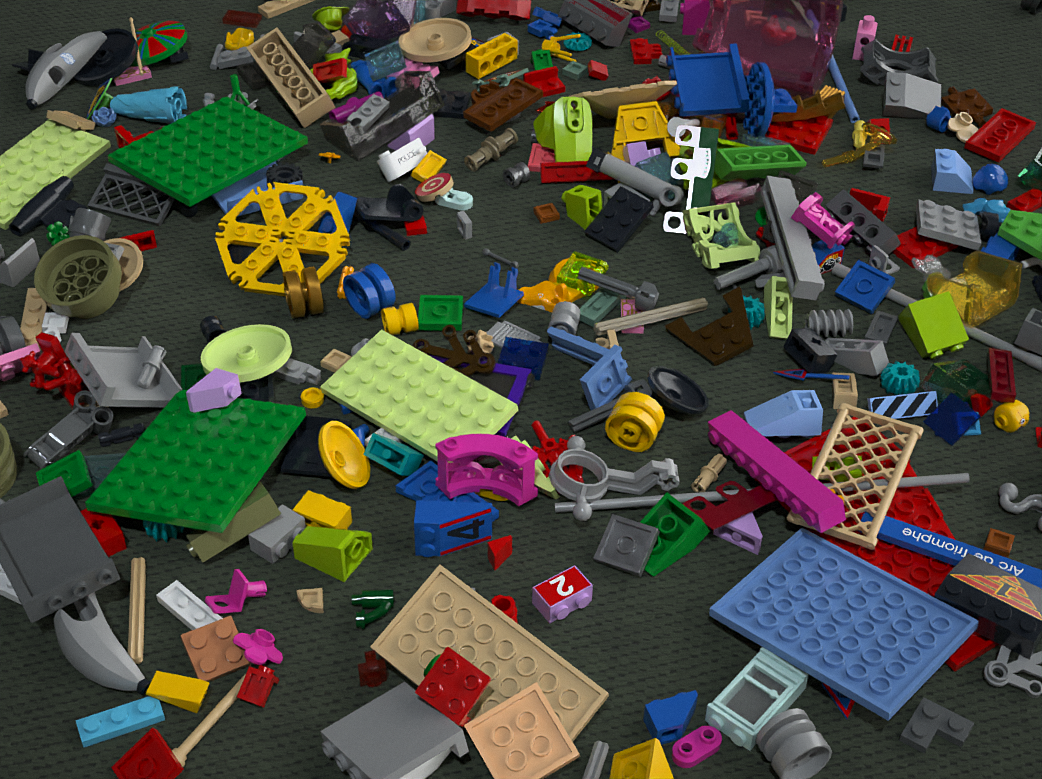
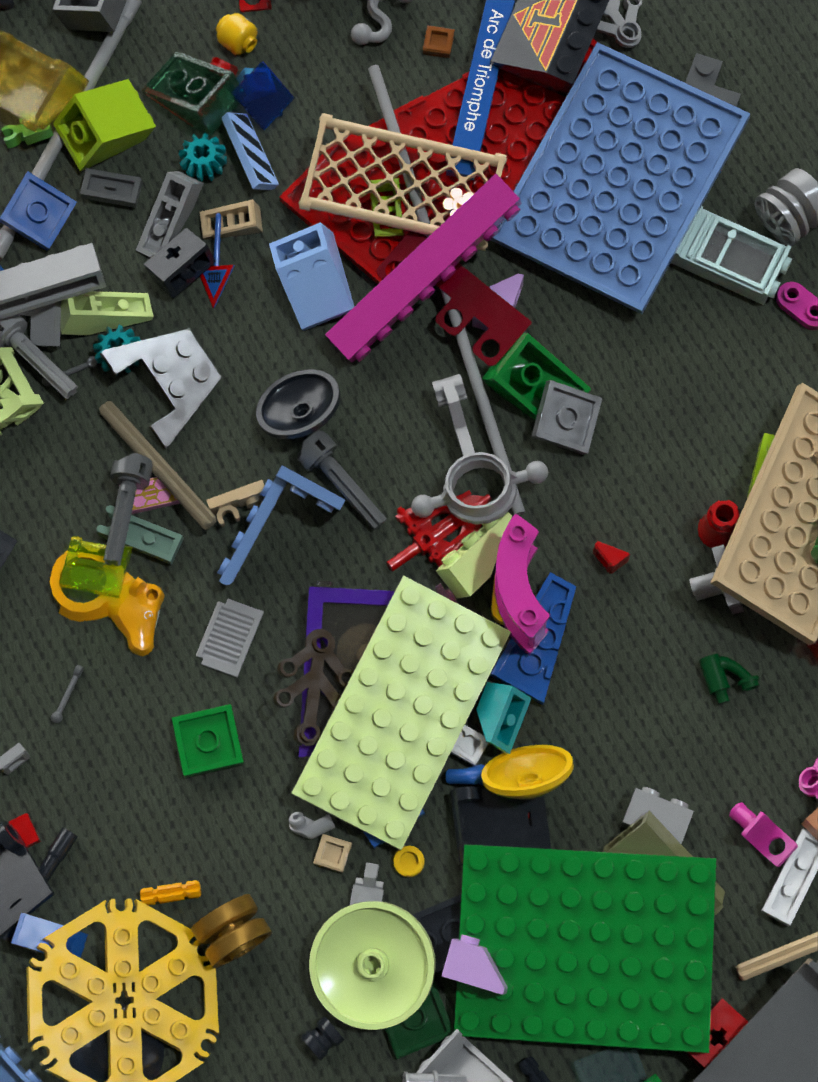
camera: 100 degrees left, 30 degrees up
lime slope [292,526,373,582] -> none
yellow brick [293,490,352,530] -> none
tan tile [297,588,324,613] -> none
blue wheel [343,263,396,319] -> none
yellow wheel [381,303,419,336] -> none
blue slope [414,500,492,557] -> none
blue plate [464,262,524,318] -> none
tan gear [467,330,494,356] -> none
clear blue plate [498,337,549,380] -> none
brick [532,565,593,623] -> none
light grey wheel [548,301,581,336] -> none
yellow wheel [605,392,665,452] -> none
blue slope [643,690,698,745] -> none
tan axle [691,454,727,493] -> none
light grey piece [805,309,853,337] -> none
dark red plate [987,348,1016,403] -> none

